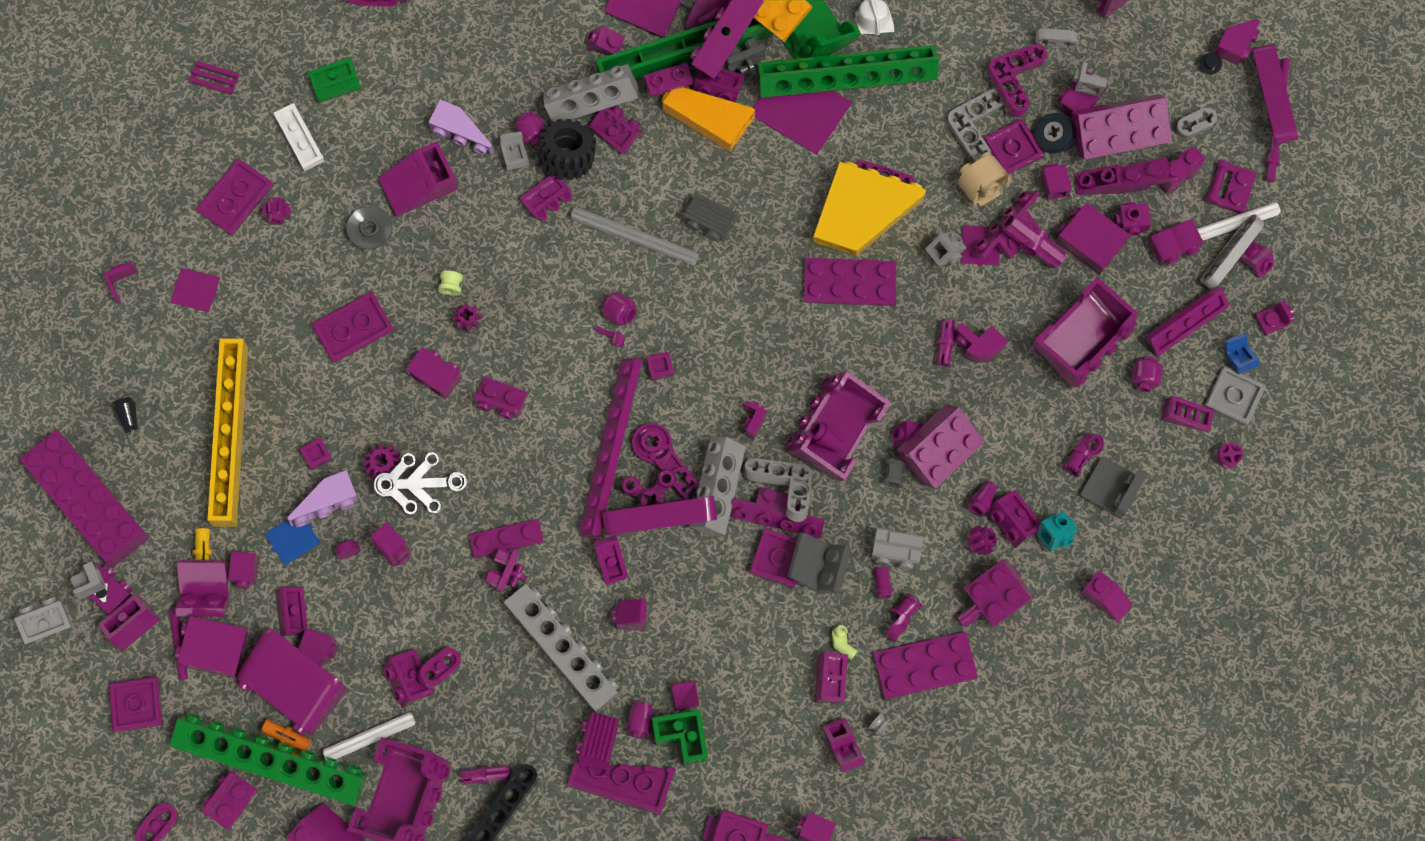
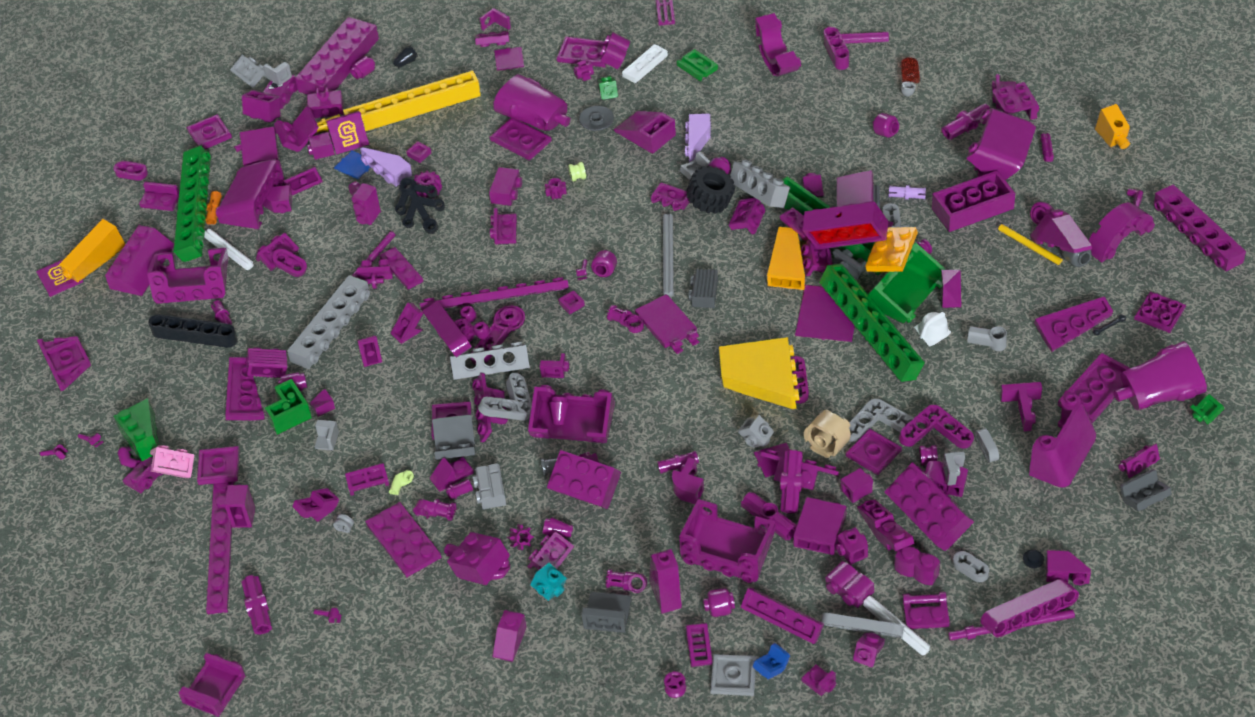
camera: 75 degrees right, 25 degrees down
magenta plate [804,258,897,306] -> none
black bush [1034,112,1076,154] -> none
none -> magenta brick [307,87,344,119]
none -> magenta hand [314,608,341,623]
none -> light grey panel [315,420,339,450]
none -> magenta tile [326,111,369,155]
none -> magenta brick [350,56,375,80]
none -> magenta bar [351,231,395,278]
none -> magenta slope [430,457,474,492]
none -> magenta plate [475,31,510,47]
none -> magenta torso [493,74,571,131]
none -> bracket [598,75,618,100]
none -> magenta brick [599,32,630,70]
none -> magenta connector [606,305,644,333]
none -> magenta tile [635,294,699,354]
none -> magenta slope [649,549,682,614]
none -> magenta piece [741,492,797,540]
none -> magenta wheel [919,445,938,466]

